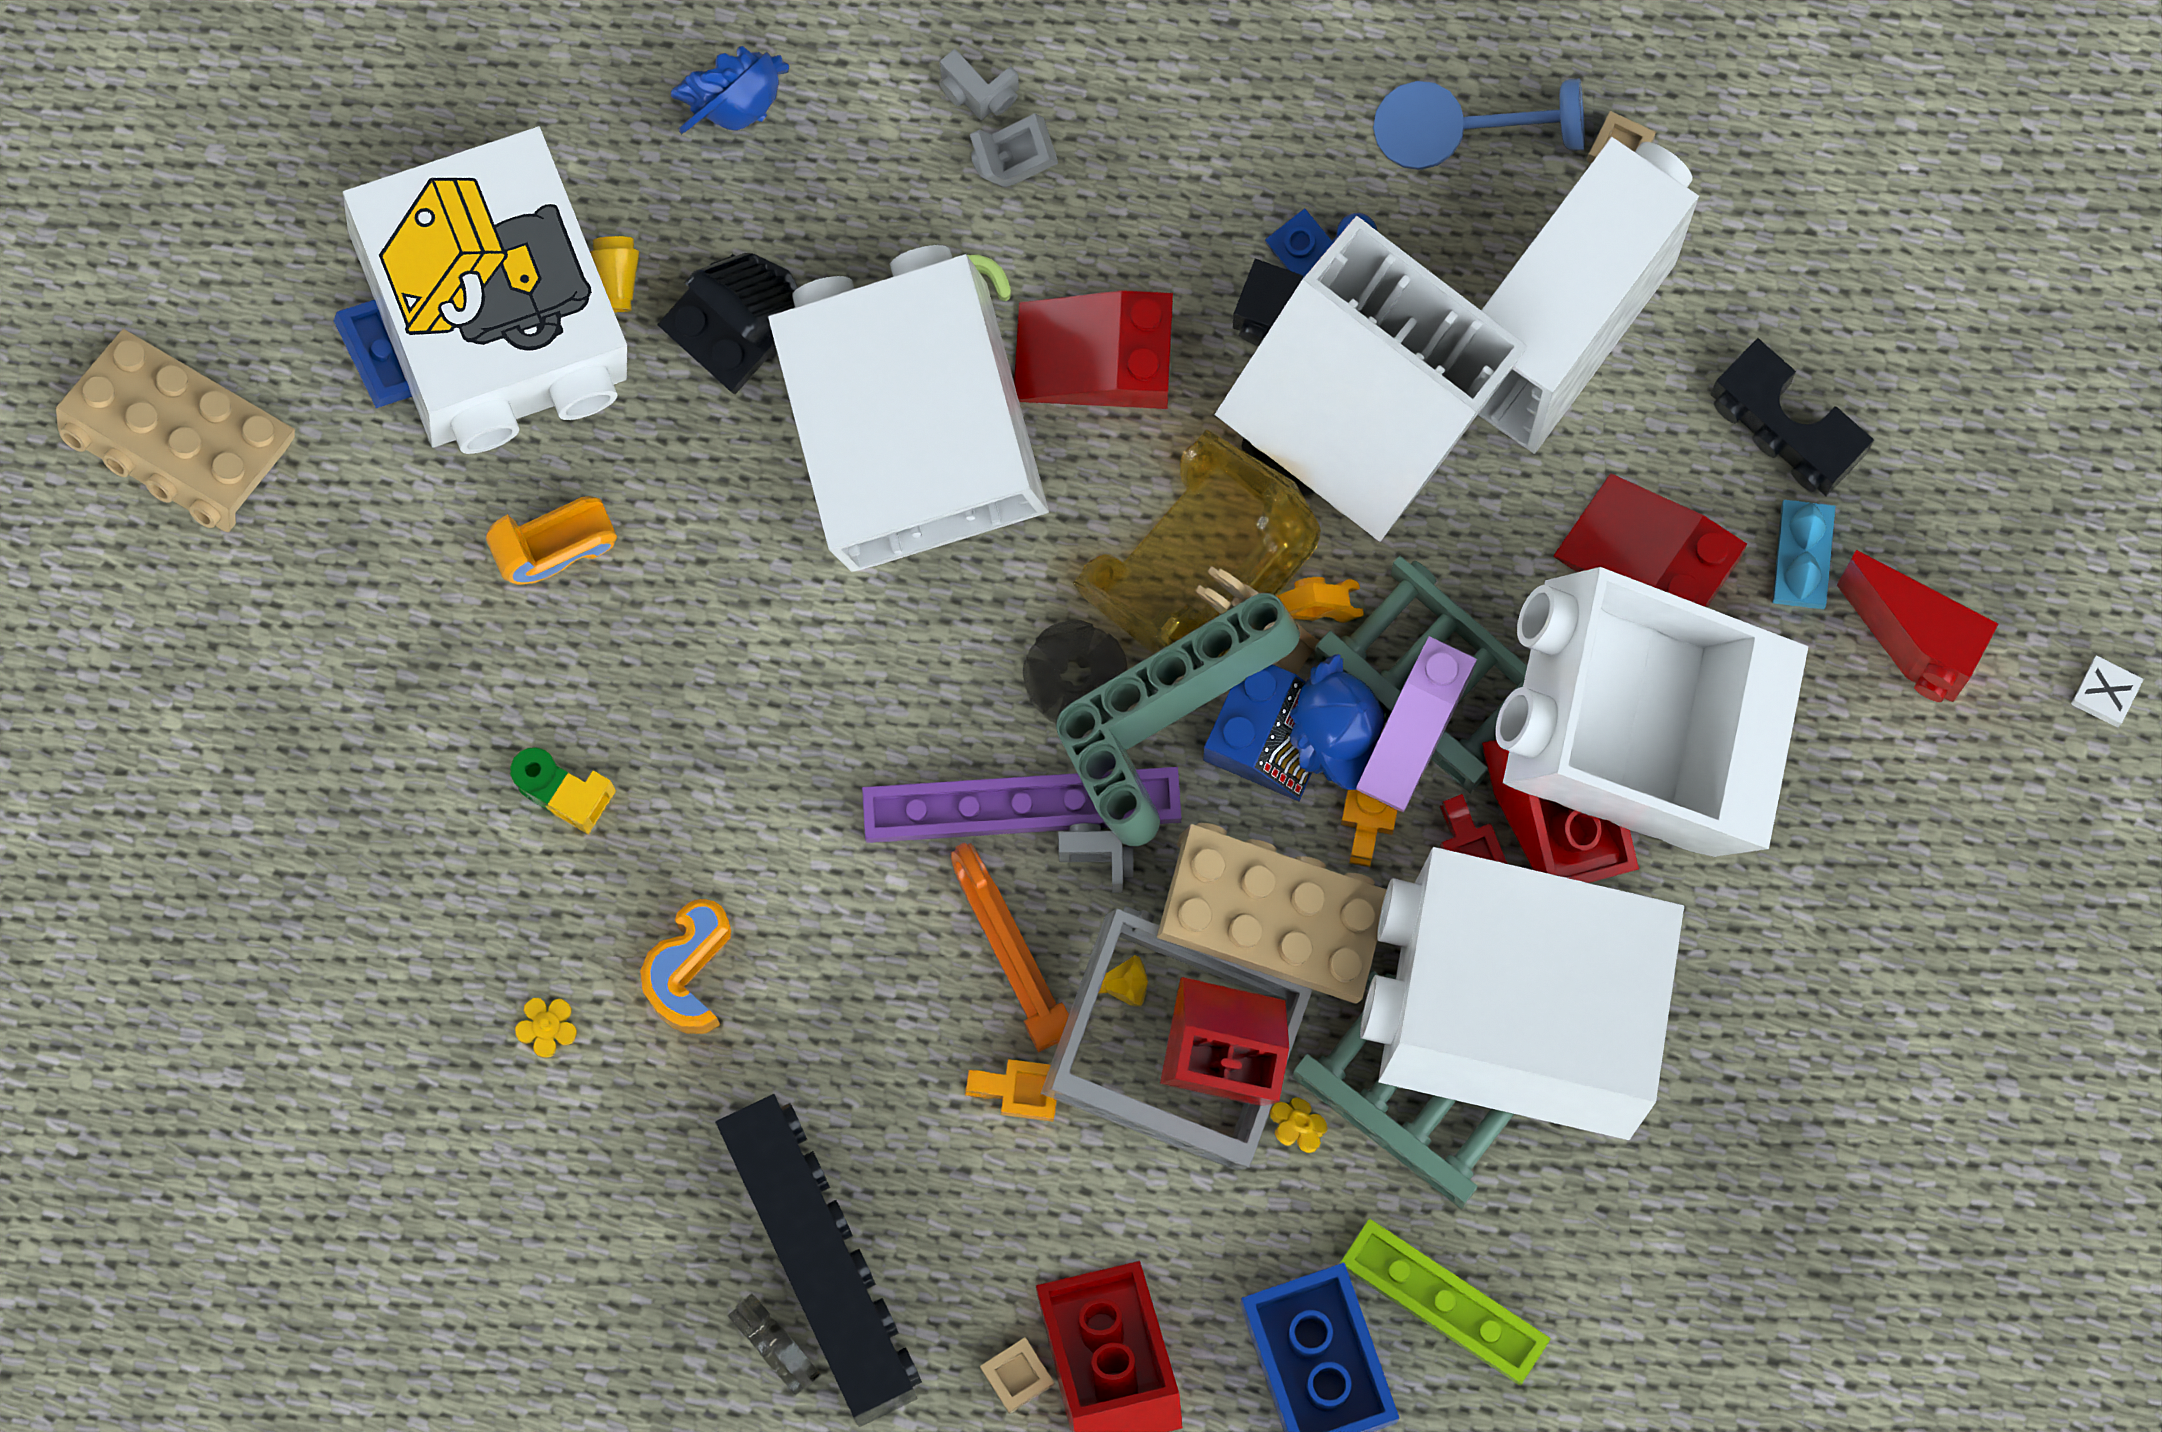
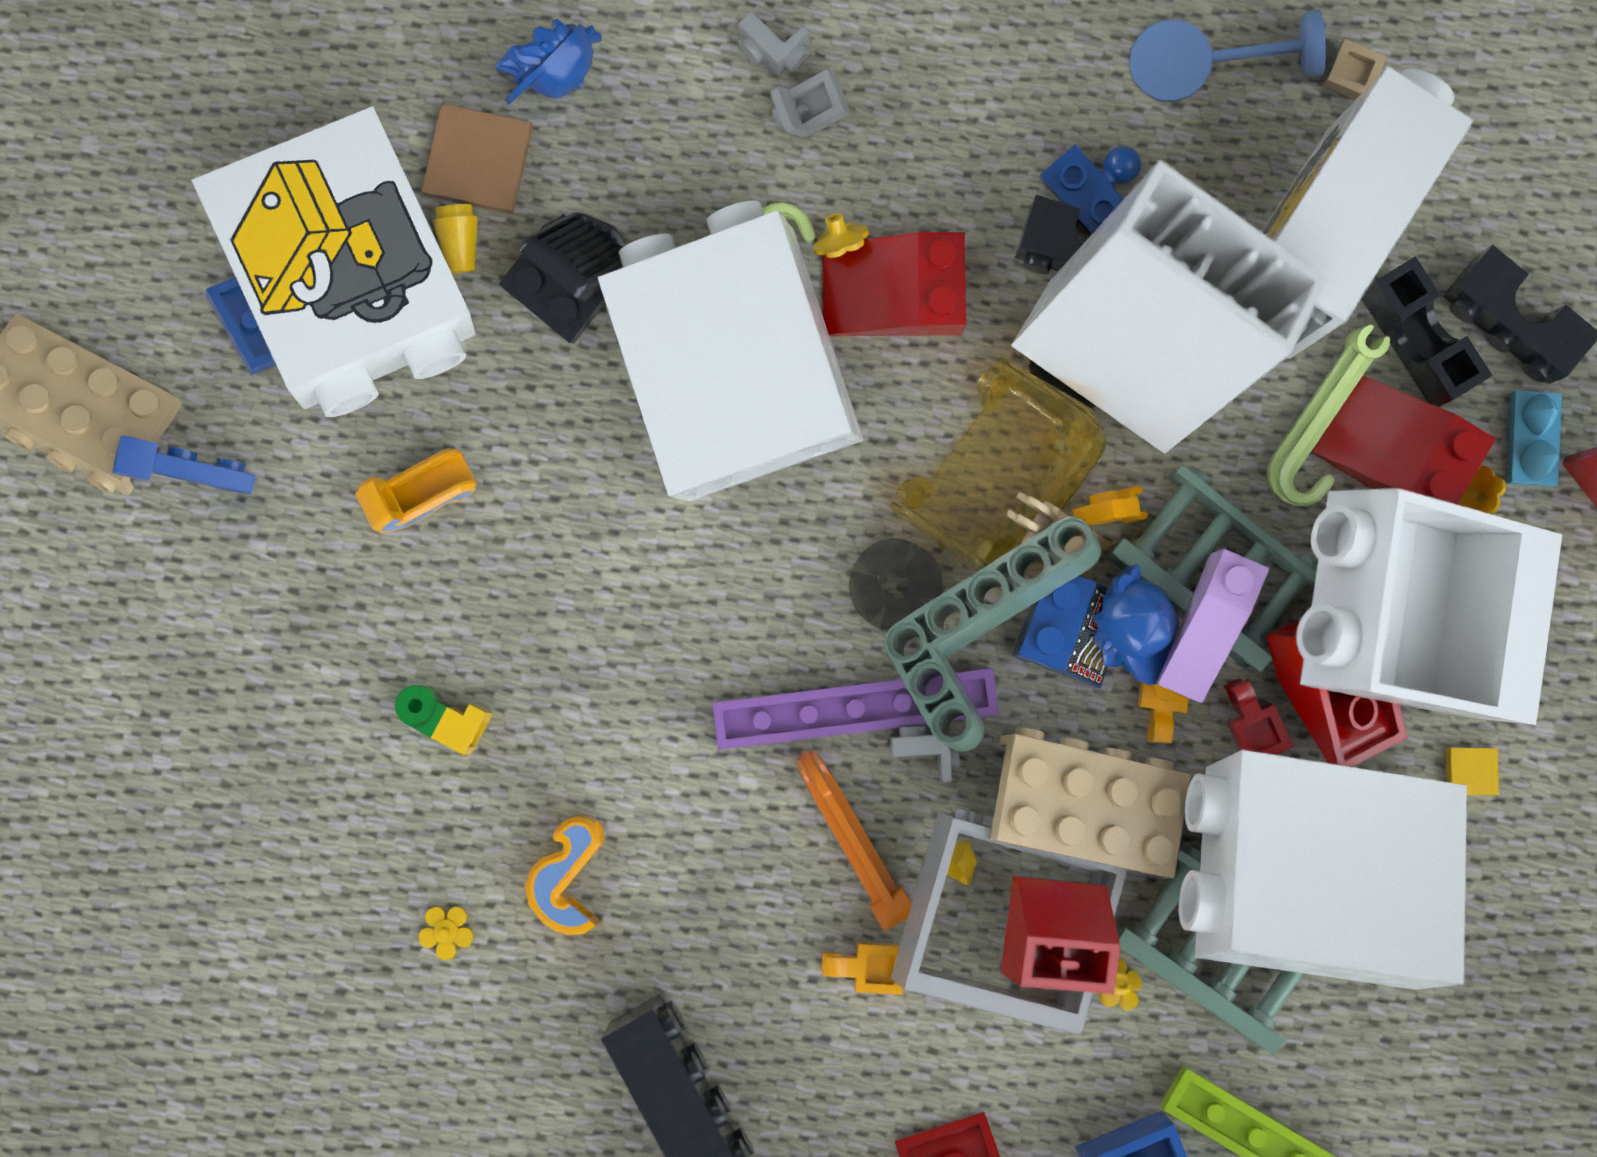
camera: 10 degrees left, 10 degrees up
none -> blue plate [112,435,256,494]
none -> medium nougat tile [421,103,533,215]
none -> yellow plant [813,213,870,258]
none -> yellowish green piece [1267,325,1390,506]
none -> black arch [1361,256,1493,407]
none -> yellow tile [1446,747,1499,795]
none -> yellow plant [1458,466,1506,515]

